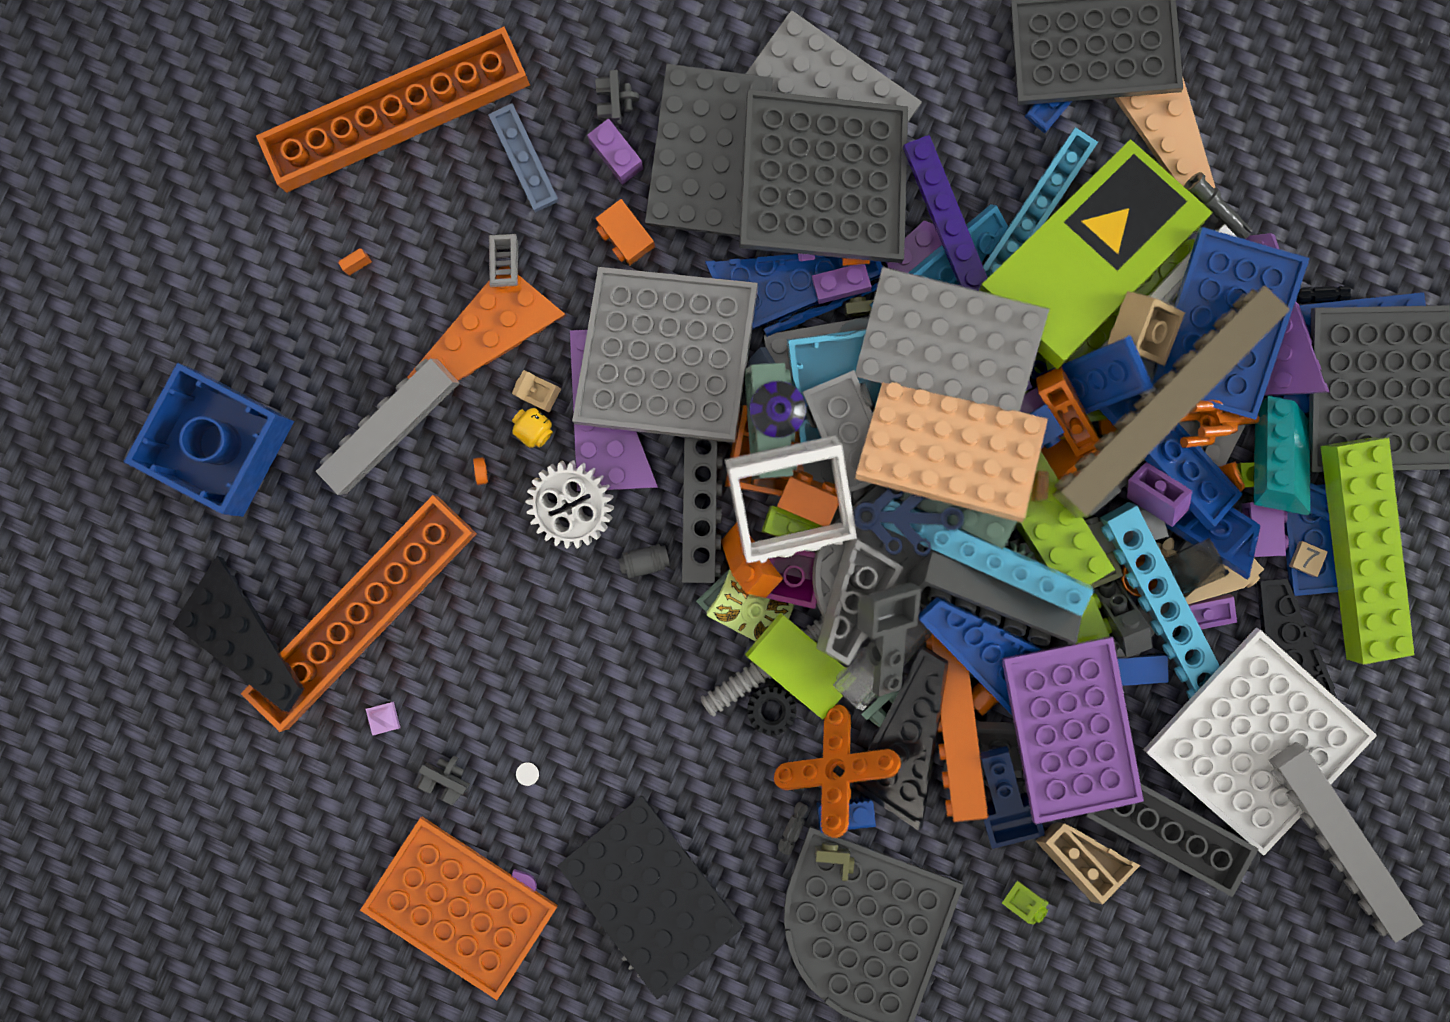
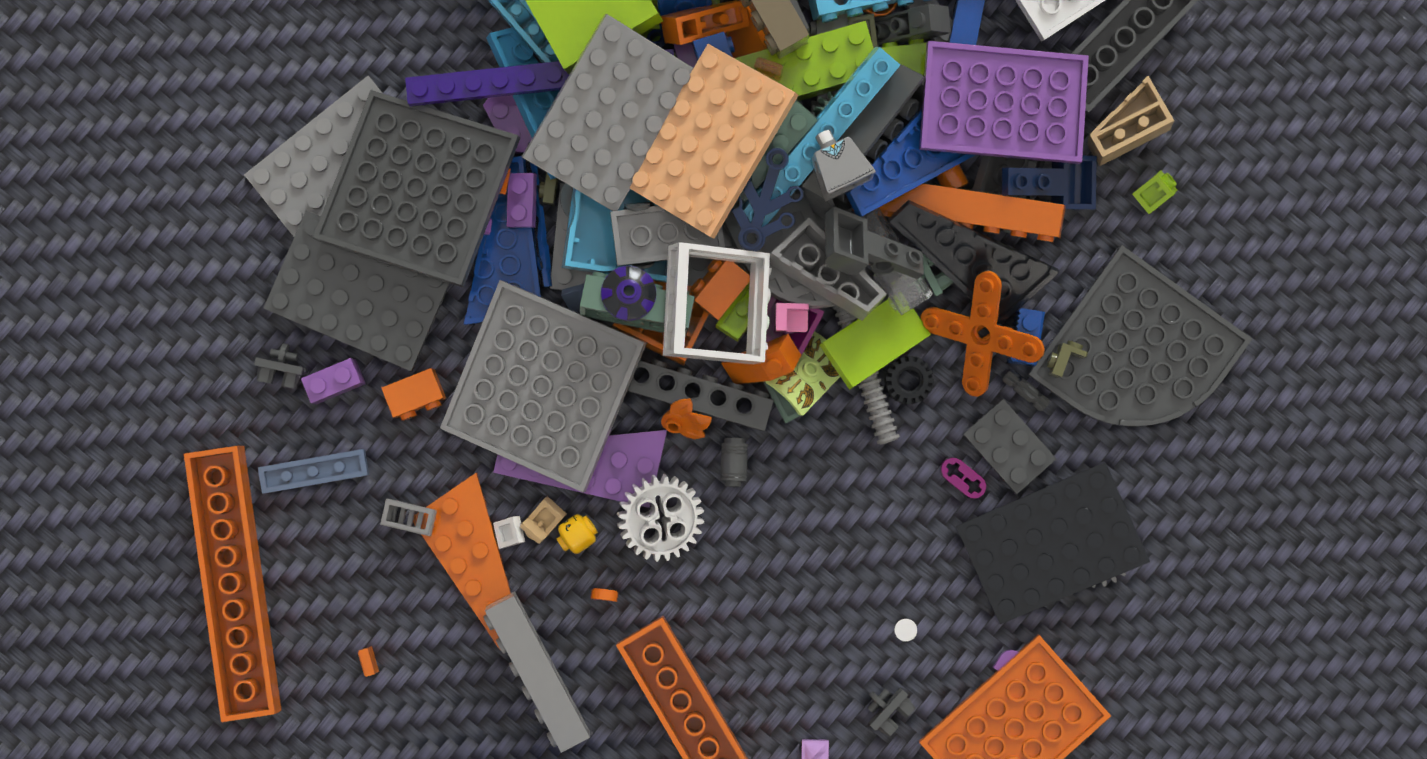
camera: 70 degrees left, 0 degrees up
none -> white plate [493,516,525,549]
none -> orange plate [661,399,712,439]
none -> bright pink panel [775,303,809,332]
none -> light grey torso [812,130,876,201]
none -> magenta beam [940,458,986,499]
none -> dark grey plate [962,399,1056,494]

